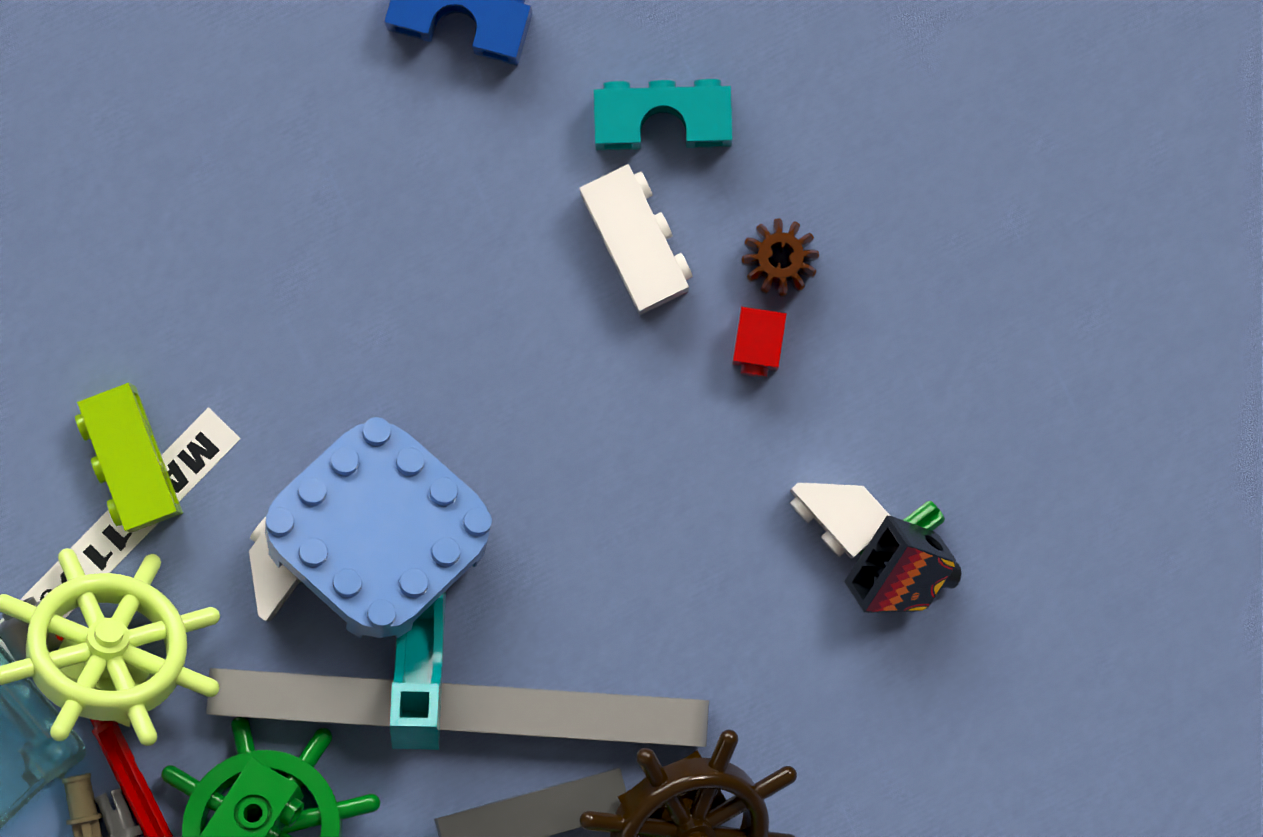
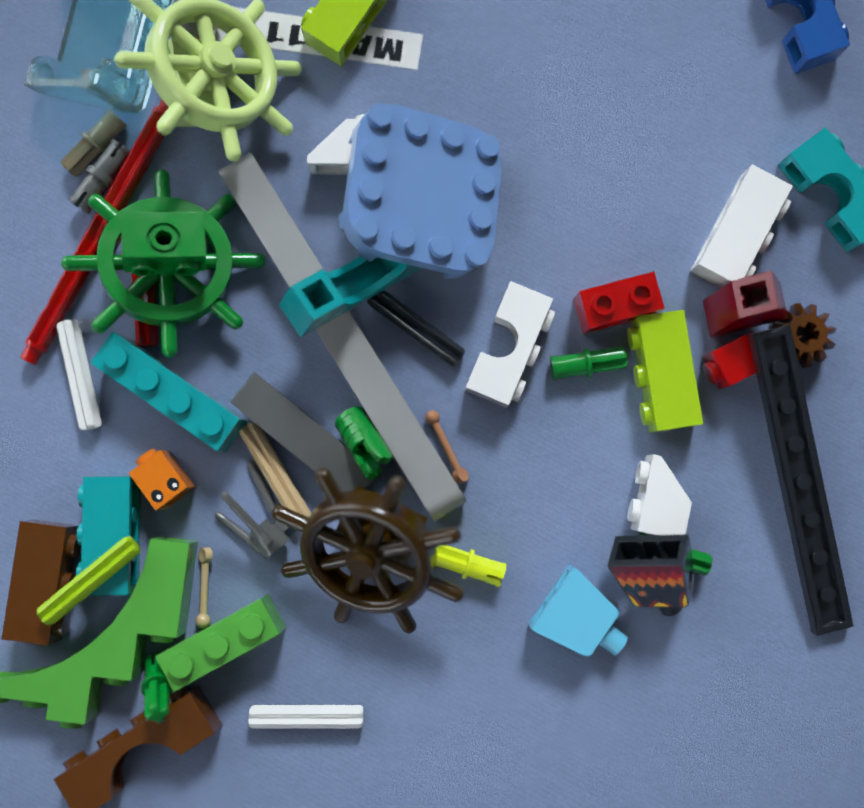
camera: 50 degrees right, 0 degrees up
none -> green hinge [335,406,393,481]
none -> black axle [367,290,465,366]
none -> nougat hinge [425,410,469,484]
none -> neon yellow axle [436,545,507,587]
none -> white arch [465,281,555,408]
none -> medium azure torso [528,564,628,657]
none -> green axle [550,347,628,380]
none -> red brick [573,271,665,335]
none -> lime brick [627,310,703,433]
none -> dark red slope [703,270,788,338]
none -> black tile [748,325,854,636]

